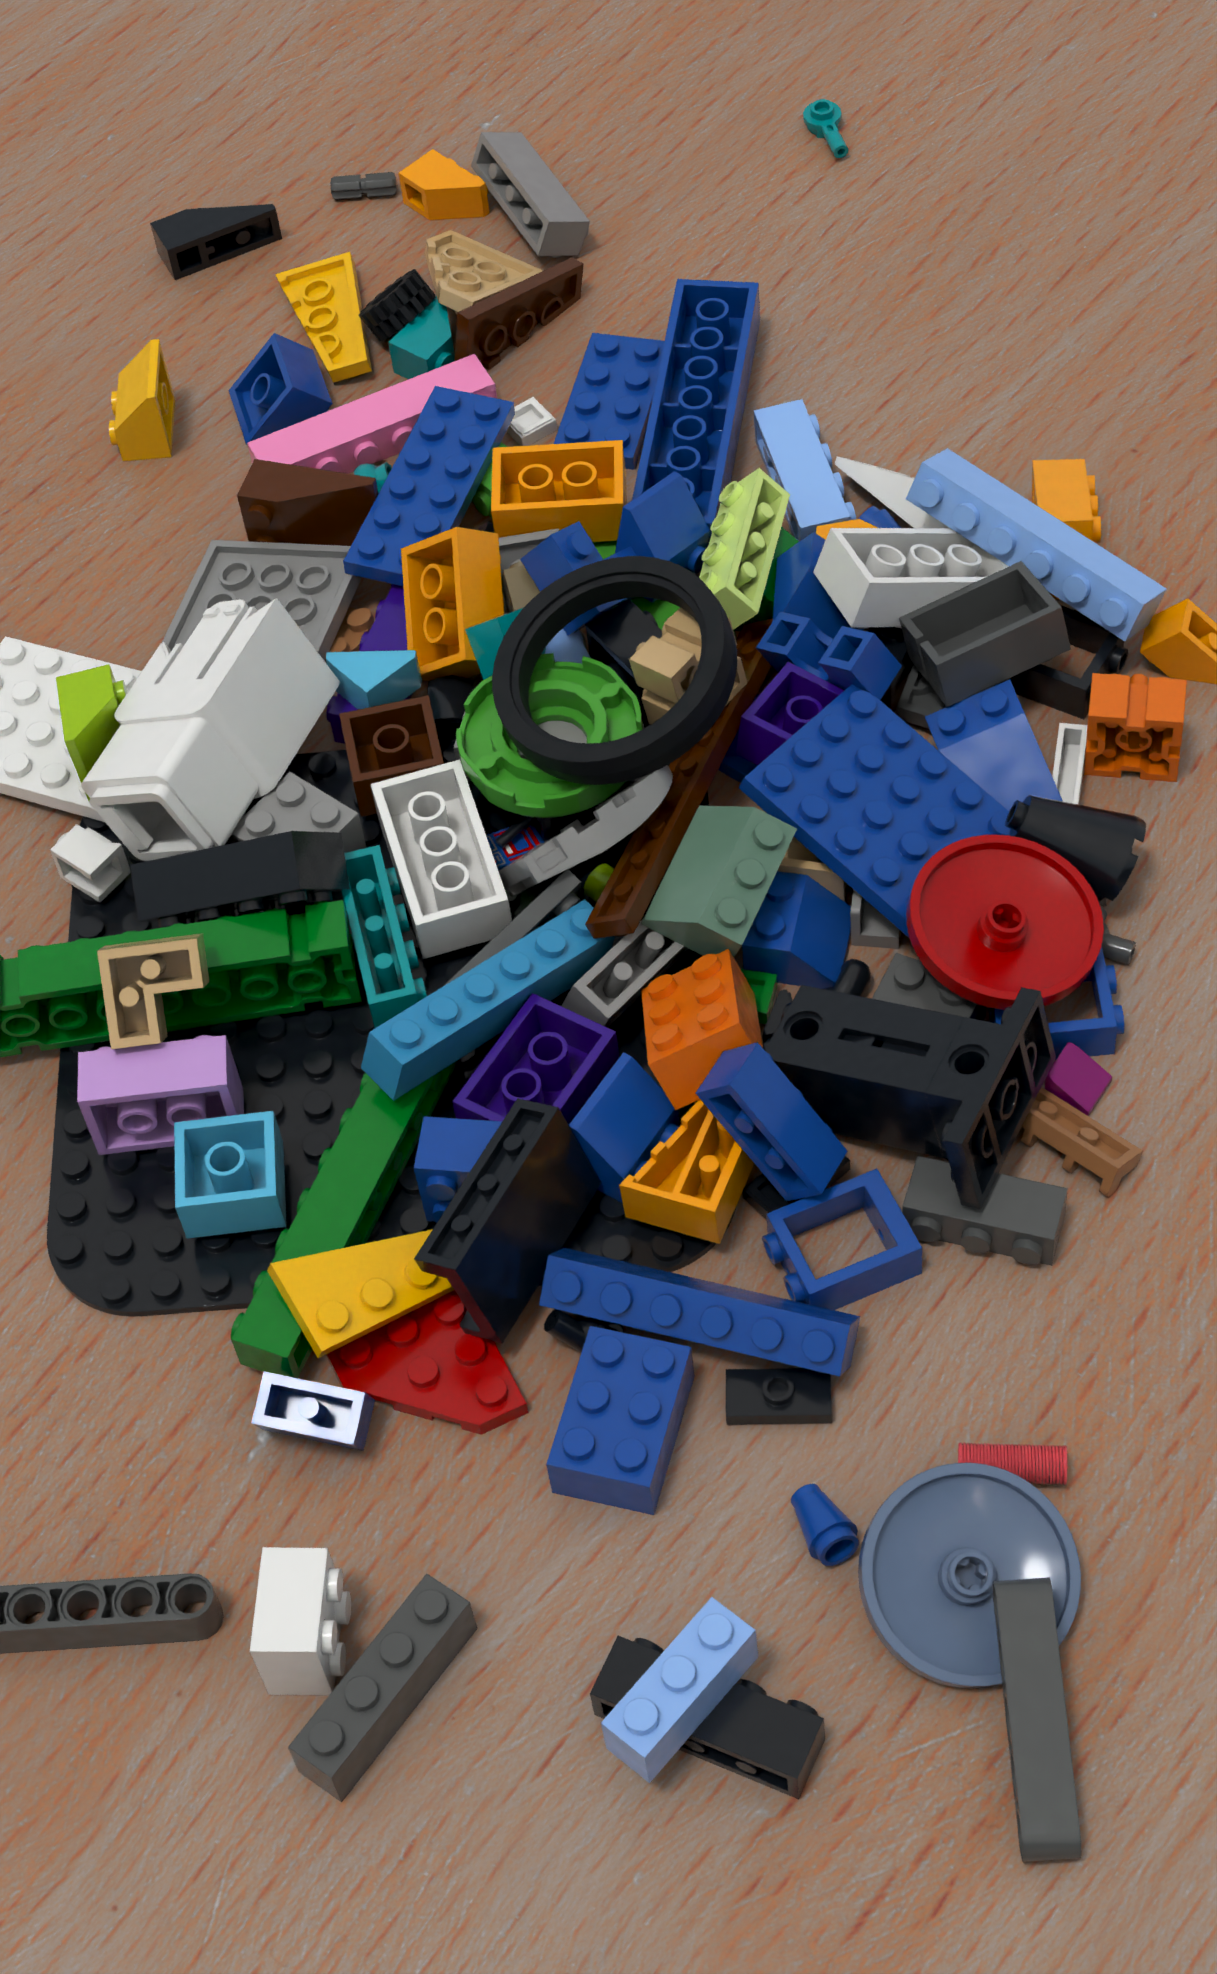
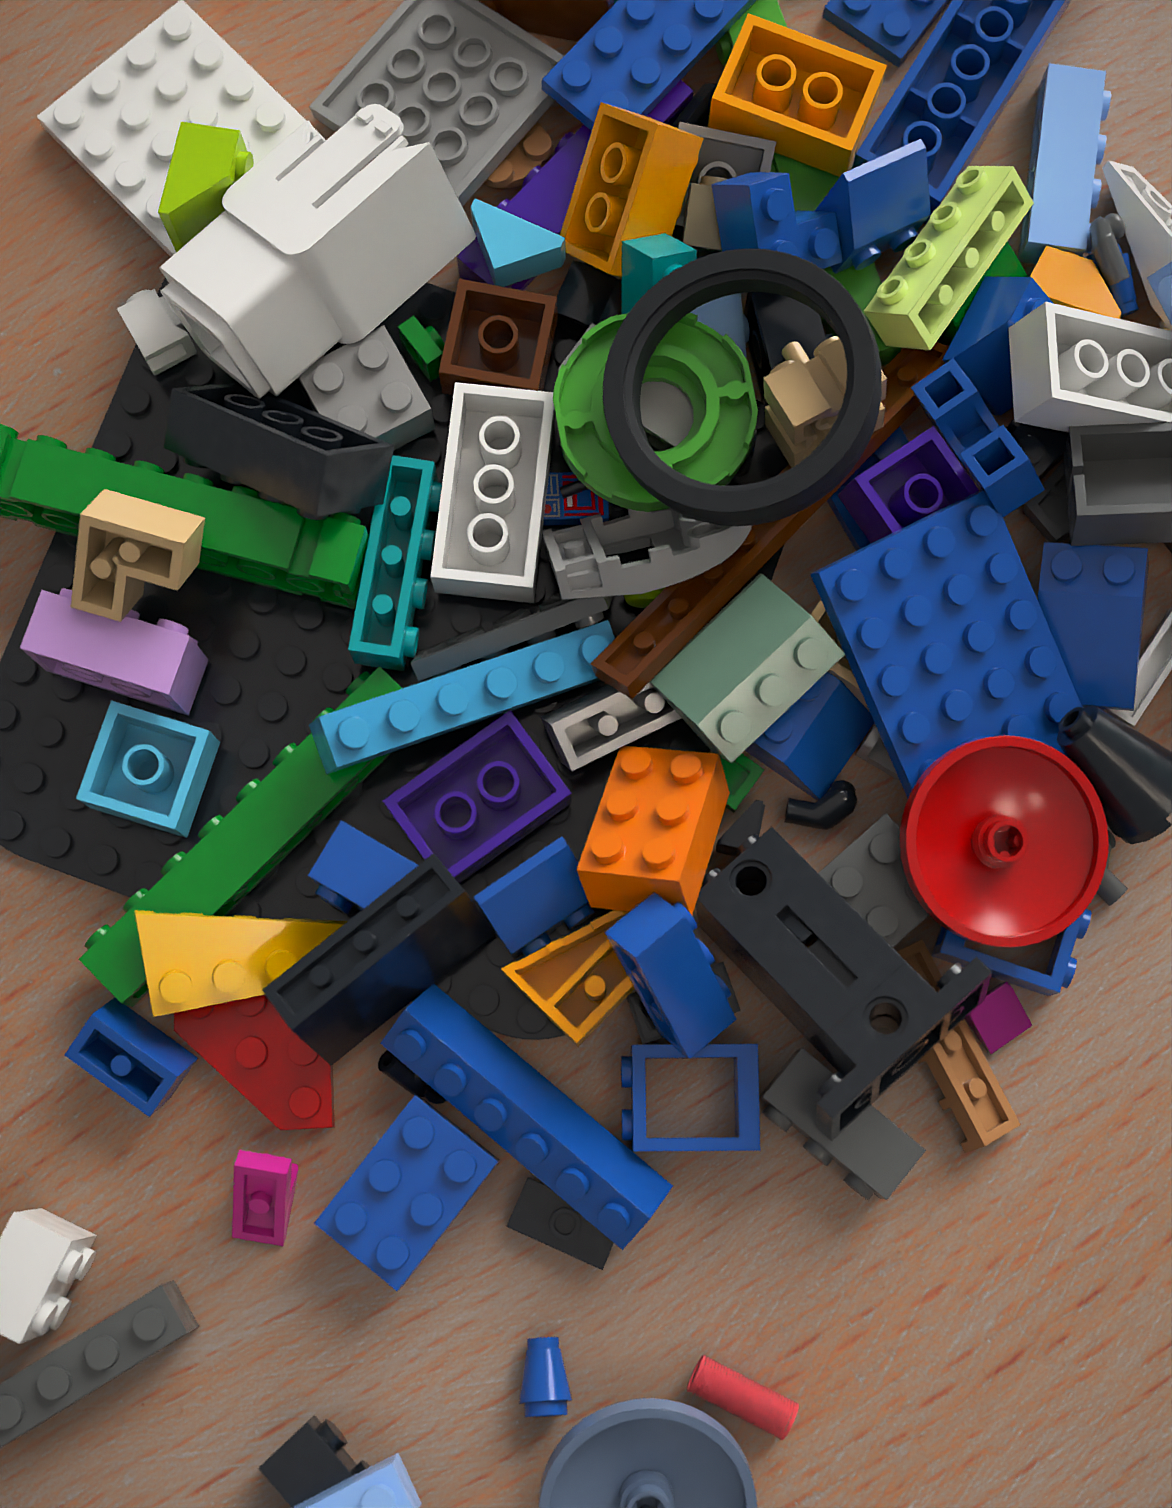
camera: 15 degrees right, 25 degrees up
none -> dark pink slope [232,1150,299,1246]
none -> green plate [398,315,445,382]
none -> dark grey arm [1089,213,1130,287]

